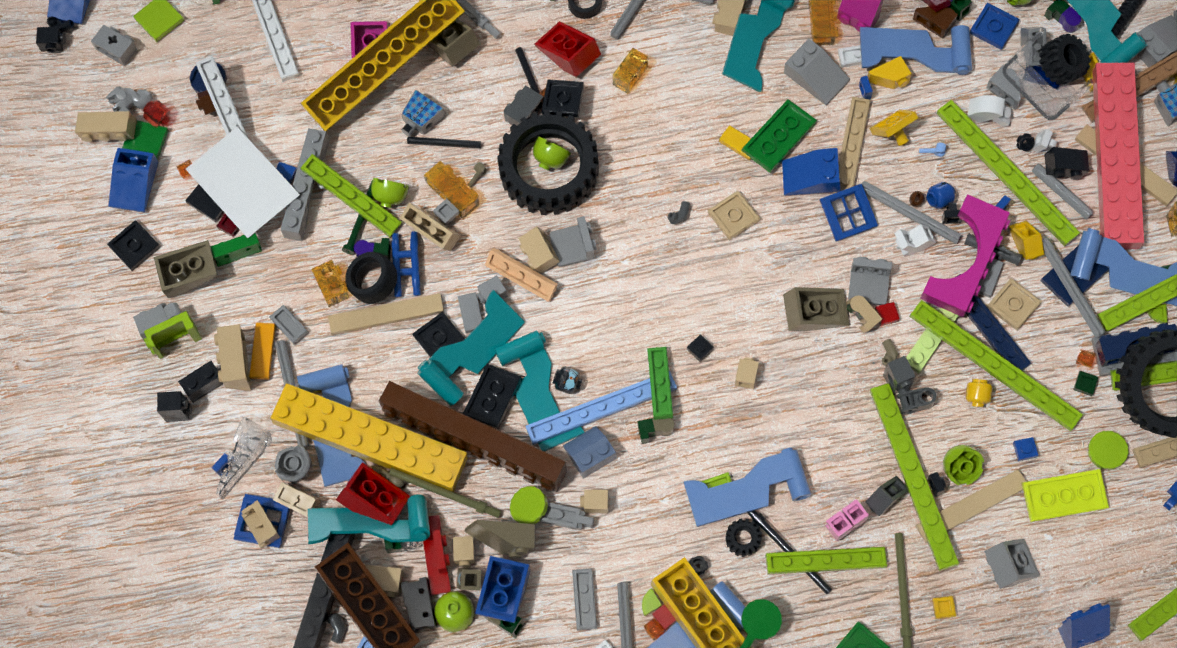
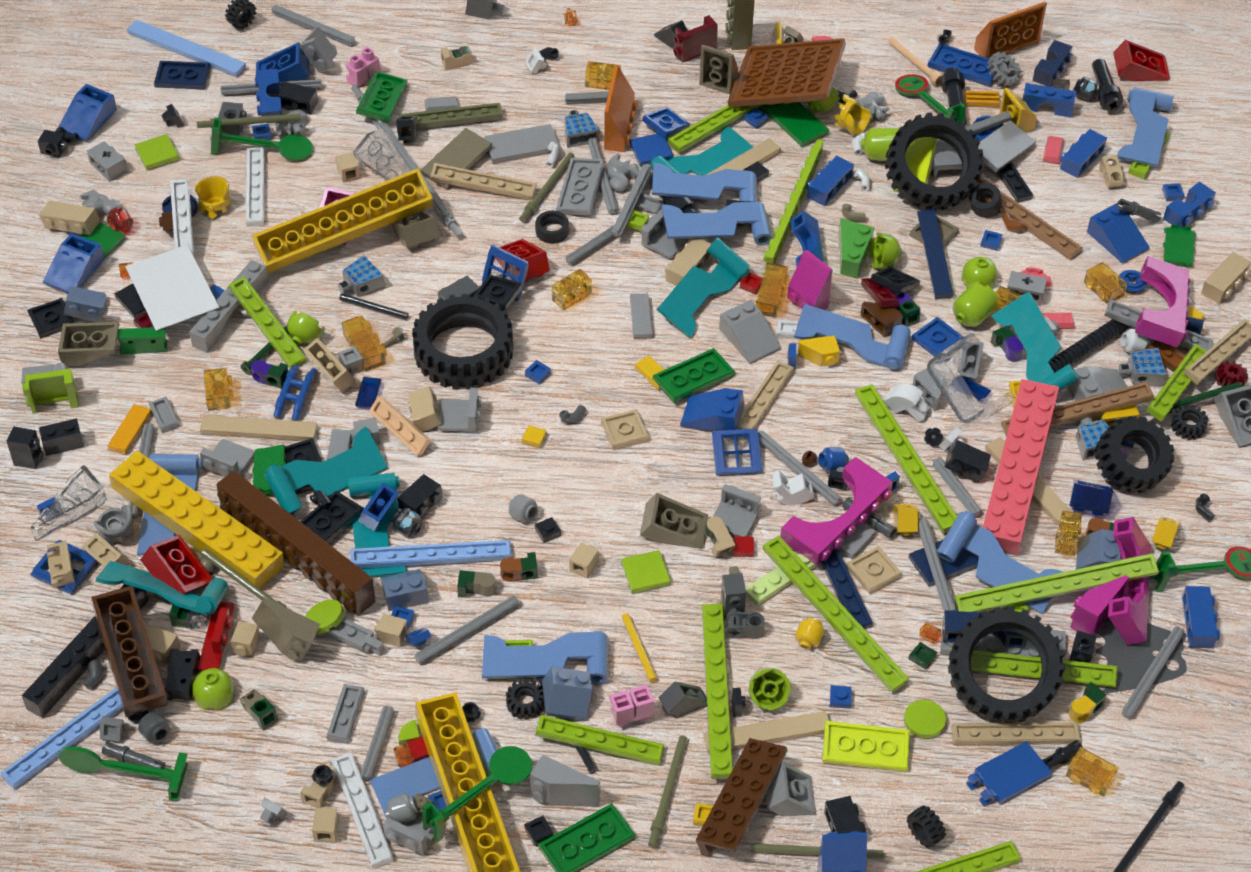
camera: 10 degrees right, 20 degrees down
tan slope [214,324,251,391] -> none
black tyre [345,252,397,304] -> none
dark tan brick [457,568,482,590] -> none
blue slope [475,556,530,623] -> none
black bar [515,47,540,93] -> none
lime cylinder [533,137,571,170] -> none
bright green tile [647,347,673,420] -> none
yellow tile [869,109,918,146] -> none
light blue hand [919,143,946,157] -> none
black tyre [1039,34,1091,85] -> none
none -> sand blue bracket [63,286,106,322]
none -> yellow hair [194,176,232,219]
none -> light grey bracket [200,439,254,477]
none -> green piece [252,444,286,496]
none -> black arm [310,490,332,509]
none -> clear blue tile [355,377,382,409]
none -> blue brick [358,482,399,531]
none -> blue tile [391,606,415,630]
none -> black brick [397,474,442,517]
none -> blue plate [405,627,431,646]
none -> light grey axle [415,596,519,665]
none -> blue piece [482,245,529,301]
none -> leg [500,552,538,581]
none -> light grey head [509,494,538,523]
none -> yellow tile [522,425,547,448]
none -> blue tile [525,360,551,384]
none -> light grey slope [530,755,600,807]
none -> sand blue slope [542,666,592,721]
none -> lime tile [621,550,671,594]
none -> yellow bar [621,613,657,683]
none -> light grey tile [630,293,652,339]
none -> reddish brown bracket [696,738,788,857]
none -> red tile [739,272,764,295]
none -> olive bar [751,843,884,859]
none -> black brick [824,796,866,834]
none -> black tyre [907,805,946,848]

